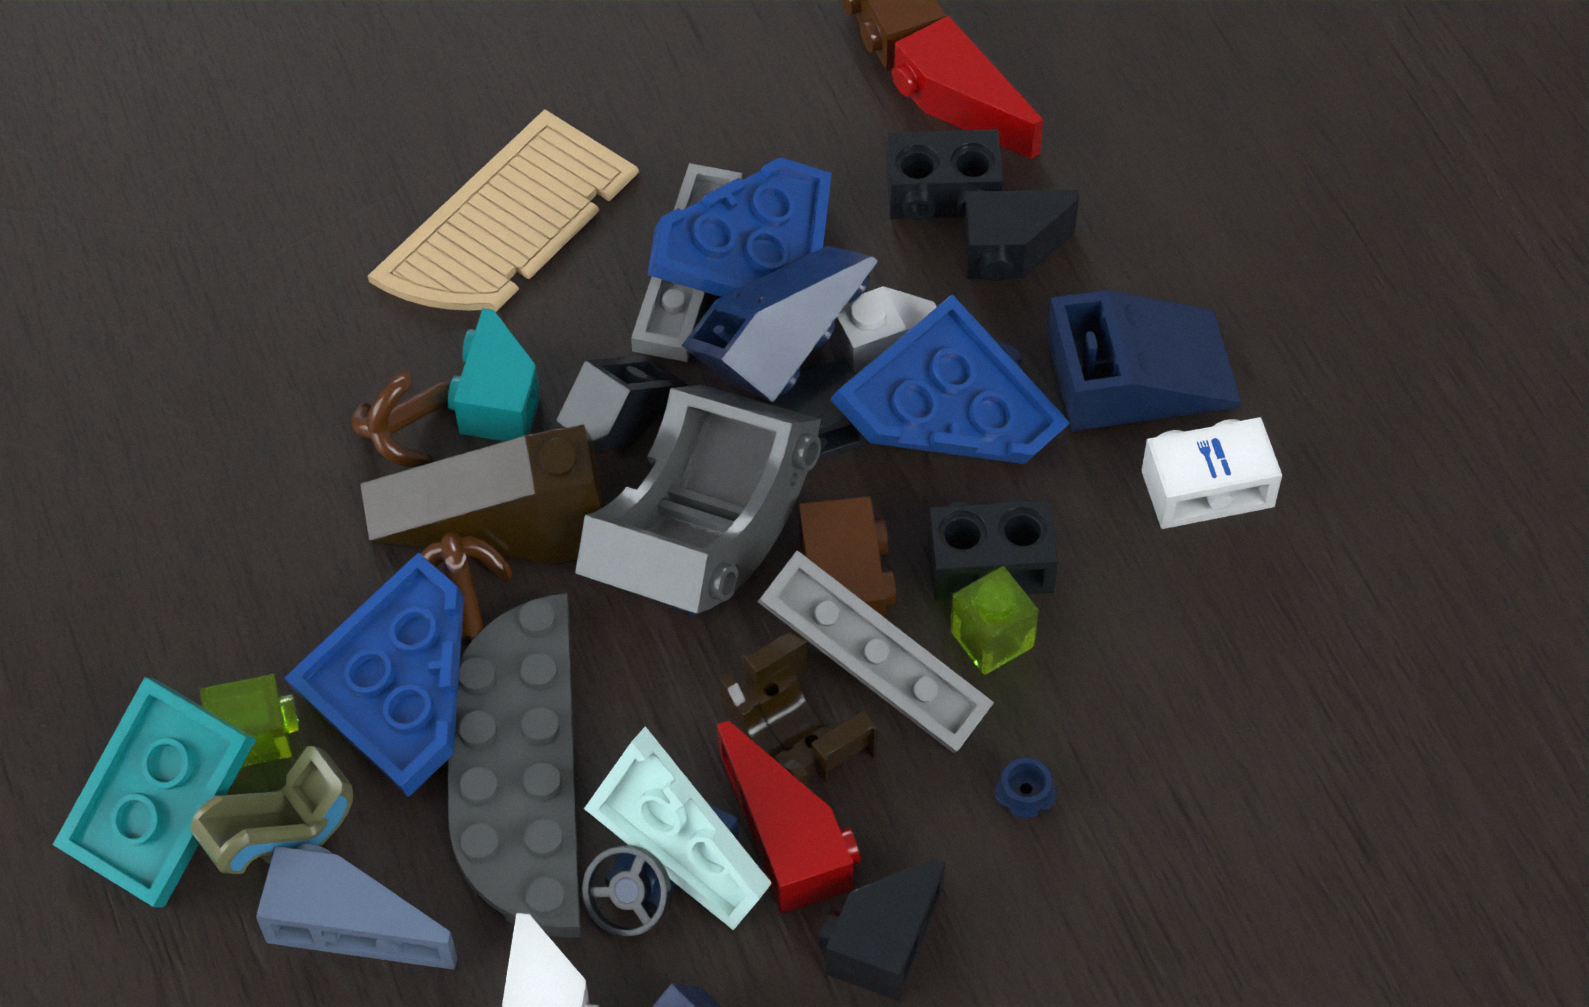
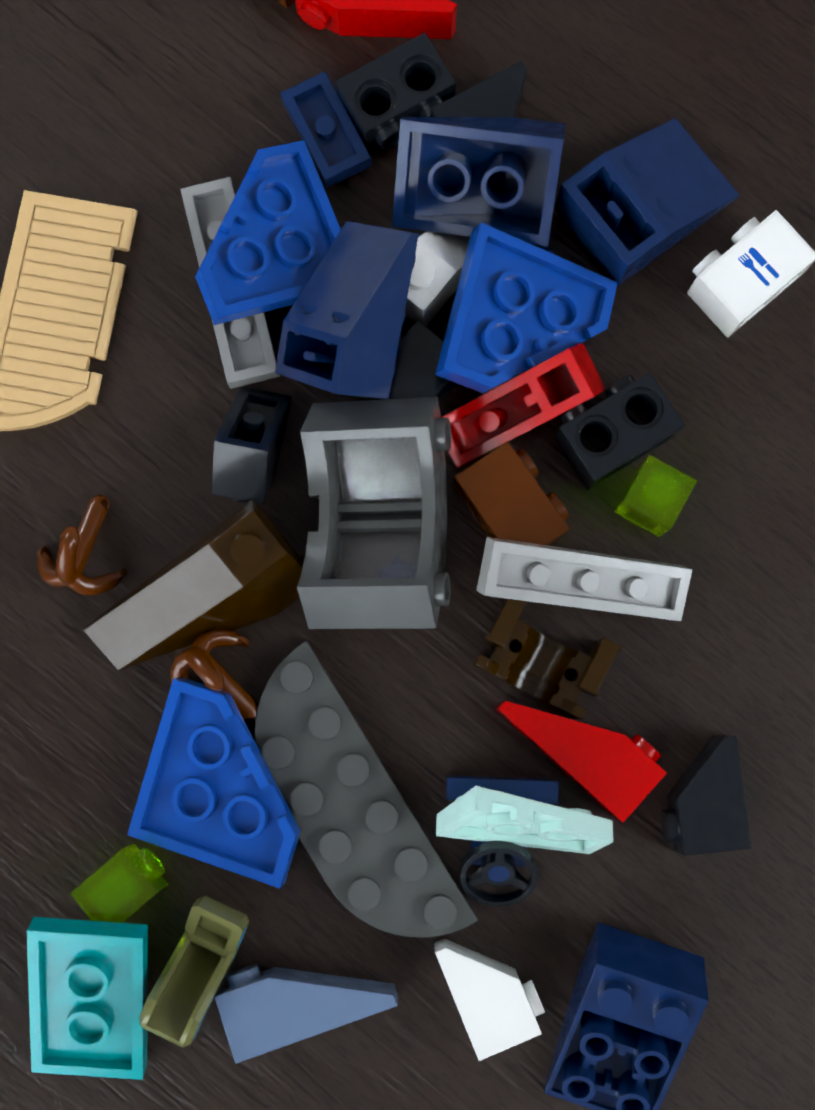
camera: 25 degrees left, 25 degrees up
teal slope [448,308,541,441] -> none
dark blue plate [995,757,1057,818] -> none
none -> dark blue plate [280,71,372,188]
none -> dark blue slope [392,117,566,246]
none -> red slope [441,342,607,468]

